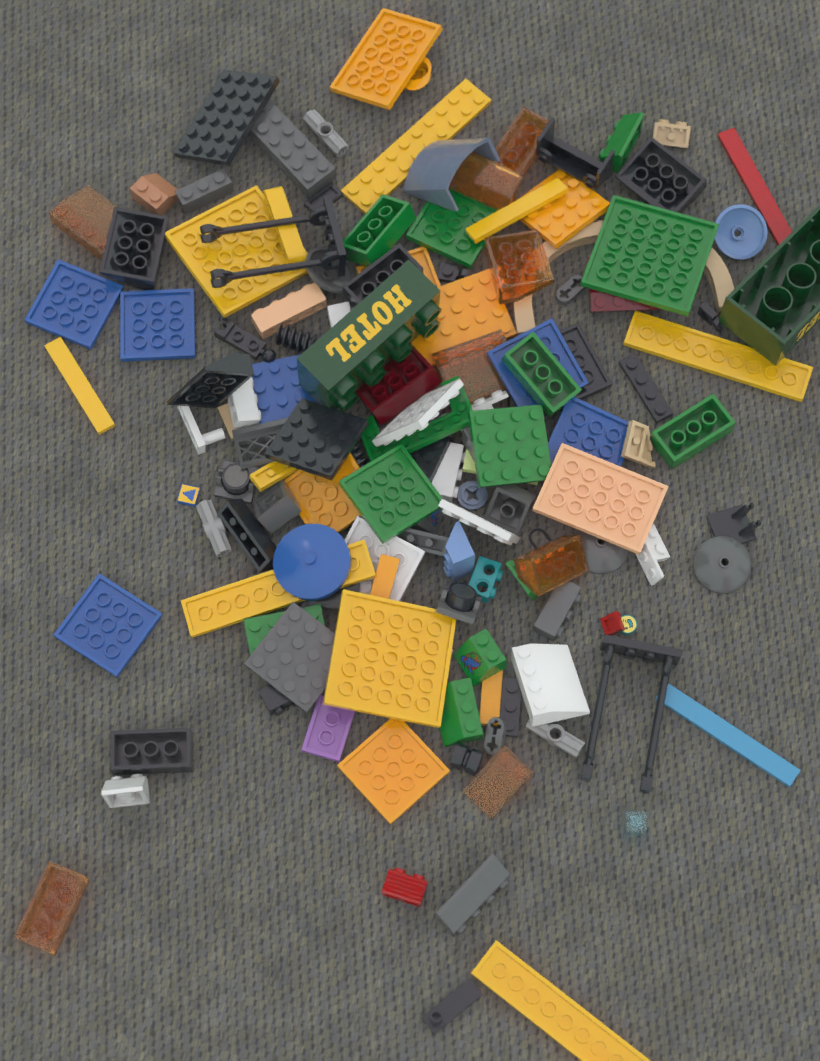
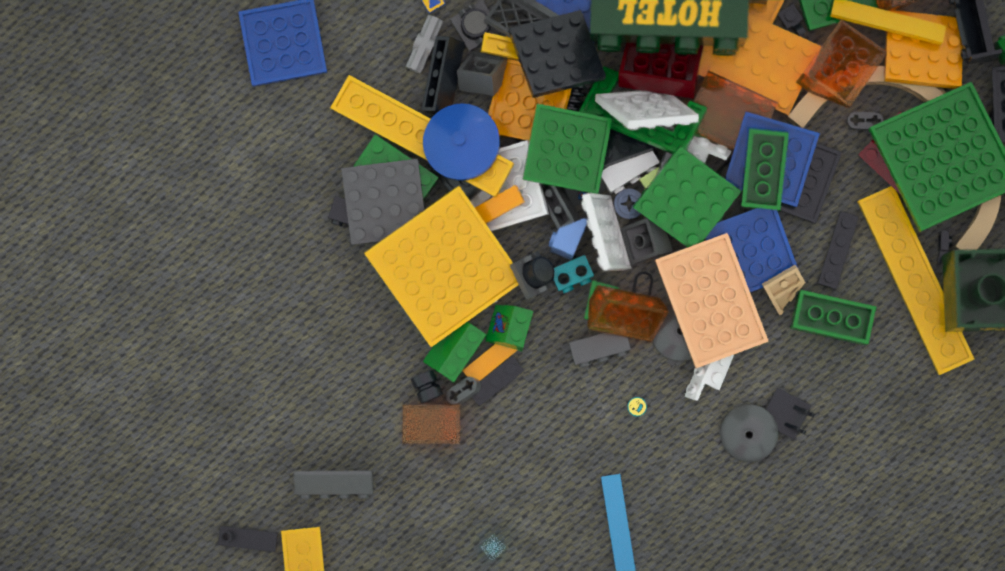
camera: 45 degrees right, 15 degrees up
clear orange brick [14,861,90,956] -> none
white slope [101,774,150,808] -> none
black brick [110,728,193,776] -> none
medium lavender plate [301,695,356,763] -> none
light orange plate [337,718,450,825] -> none
red brick [381,867,428,907] -> none
white slope [511,643,590,727] -> none
light grey piece [525,718,585,758] -> none
black piece [580,634,682,794] -> none
red tile [600,611,625,636] -> none

